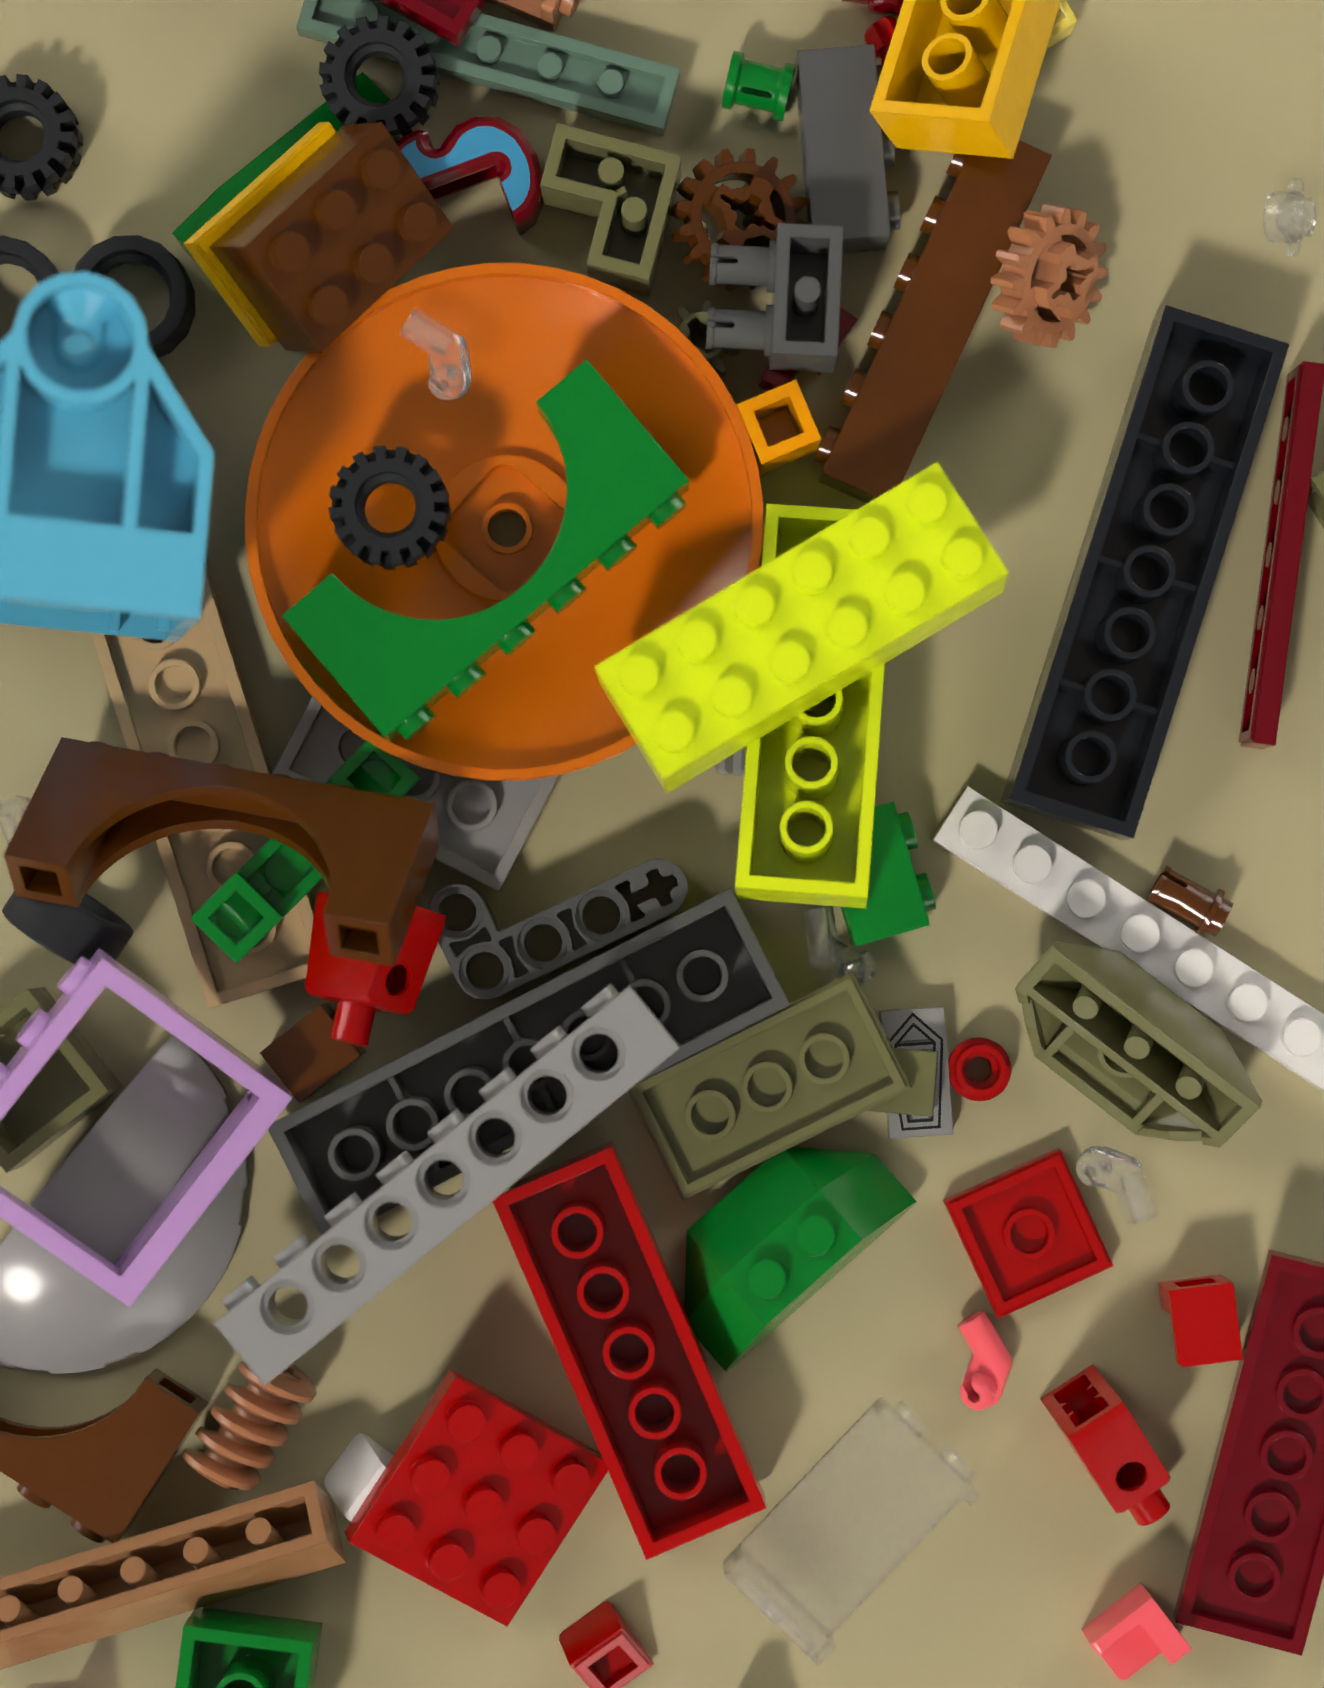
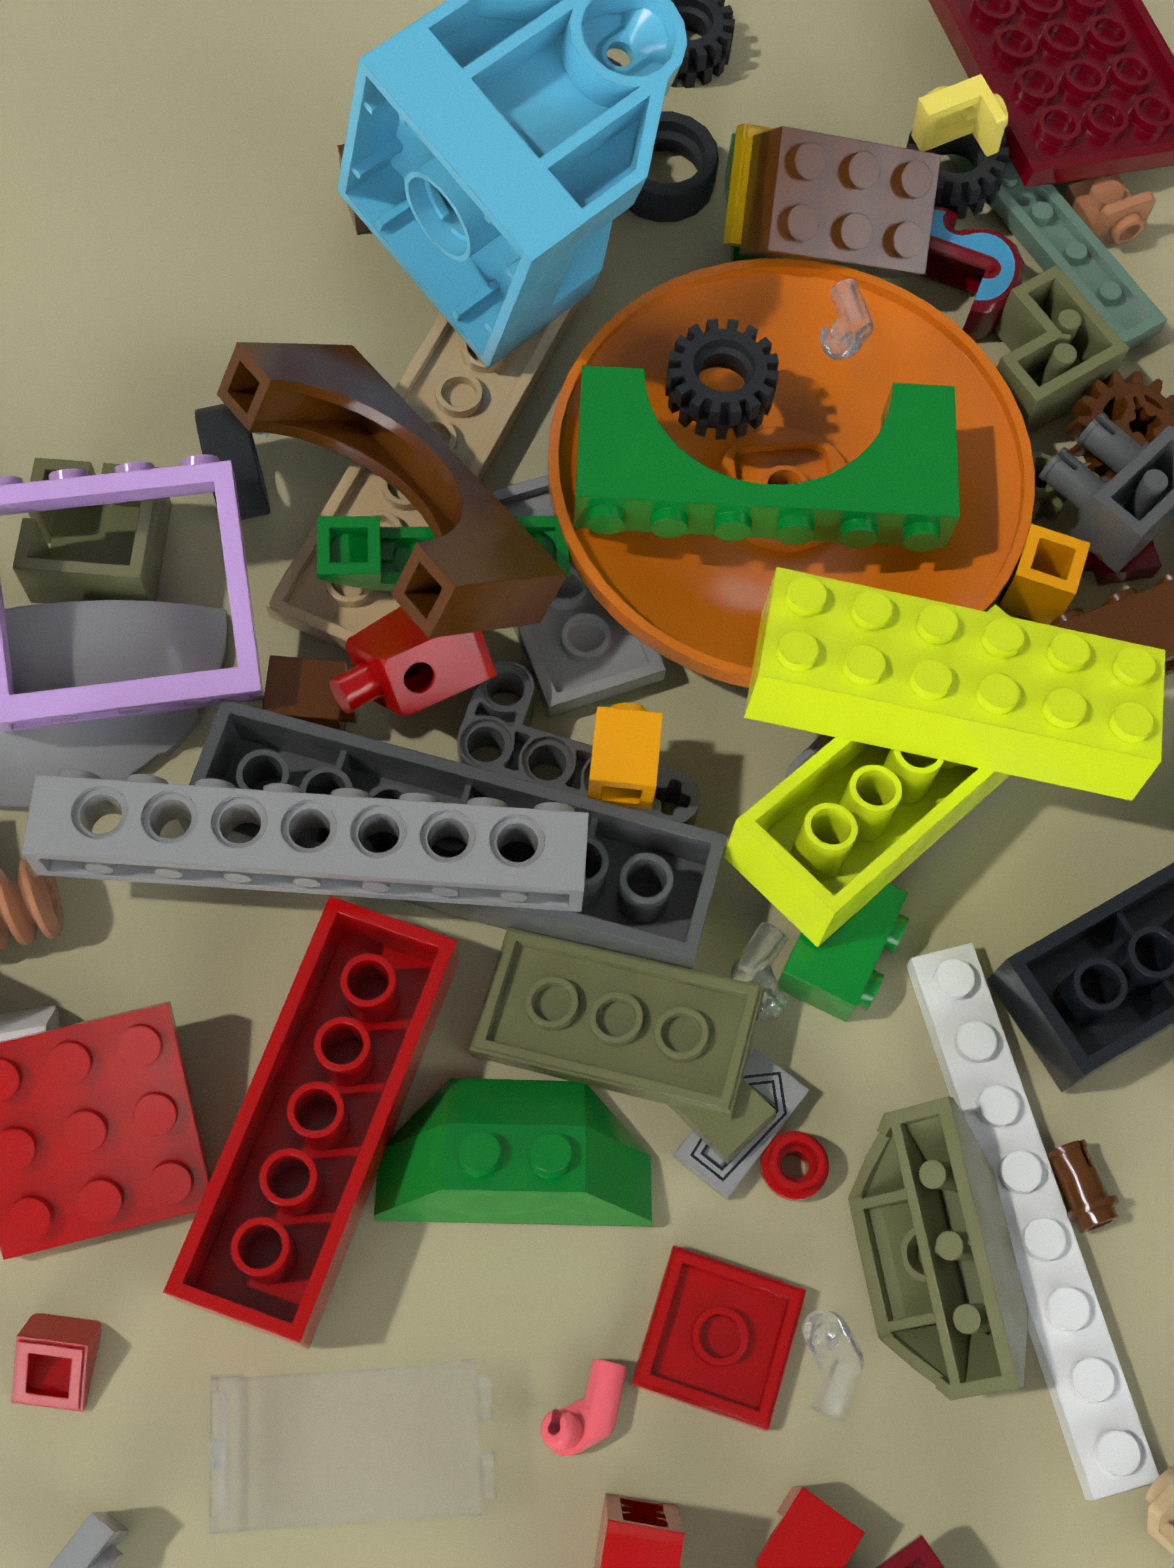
camera: 35 degrees right, 20 degrees down
none -> light orange brick [587,703,663,810]
none -> light yellow bracket [911,74,1008,156]

